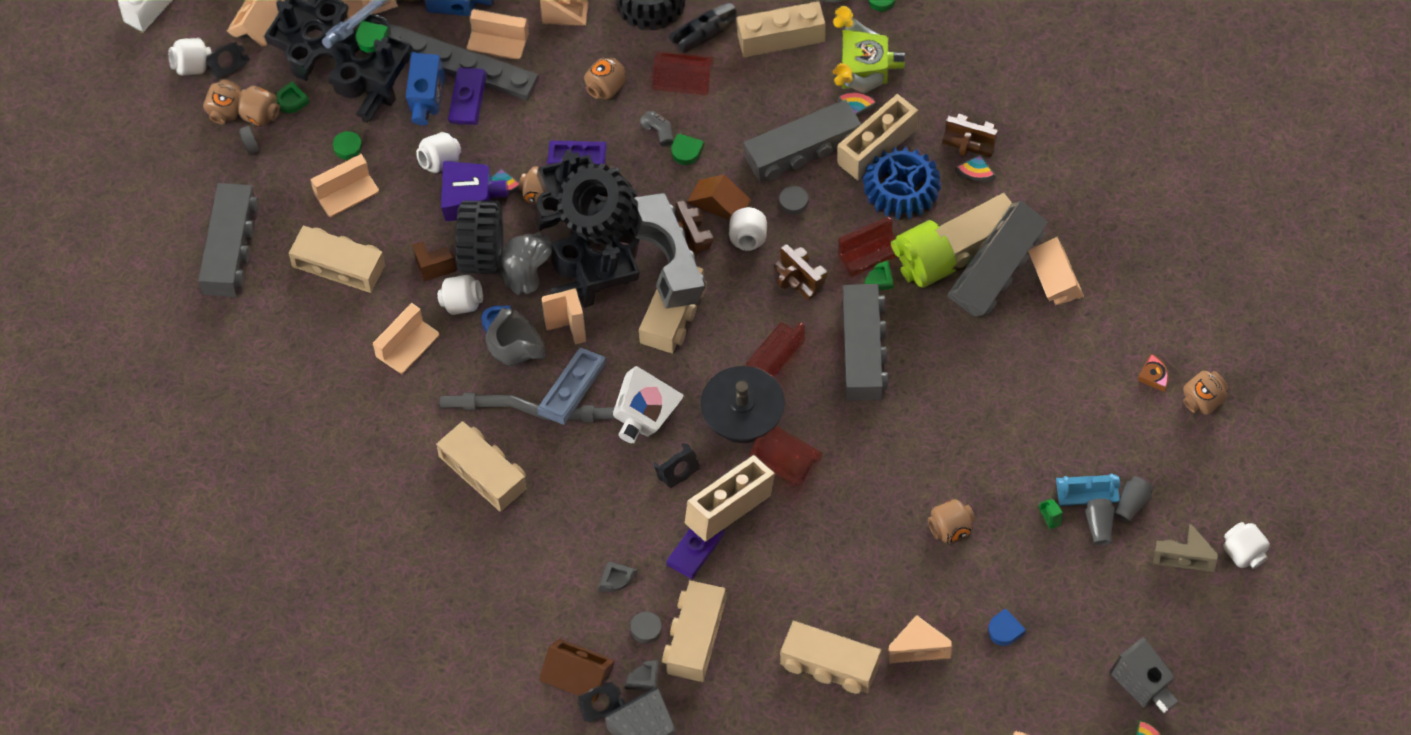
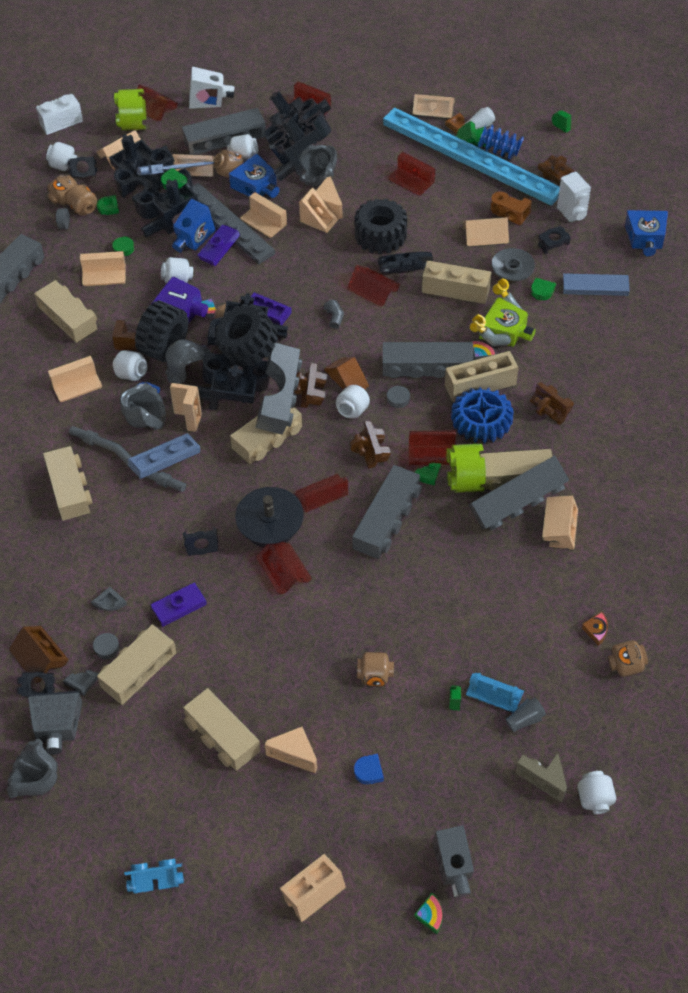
camera: 25 degrees right, 5 degrees down
medium nougat head [584,58,626,100] -> none
white torso [613,366,684,443] -> none
green tile [671,133,704,165] -> none
tan brick [685,455,775,542] -> none
tile [956,154,995,183] -> none
dark grey cone [1084,499,1115,545] -> none

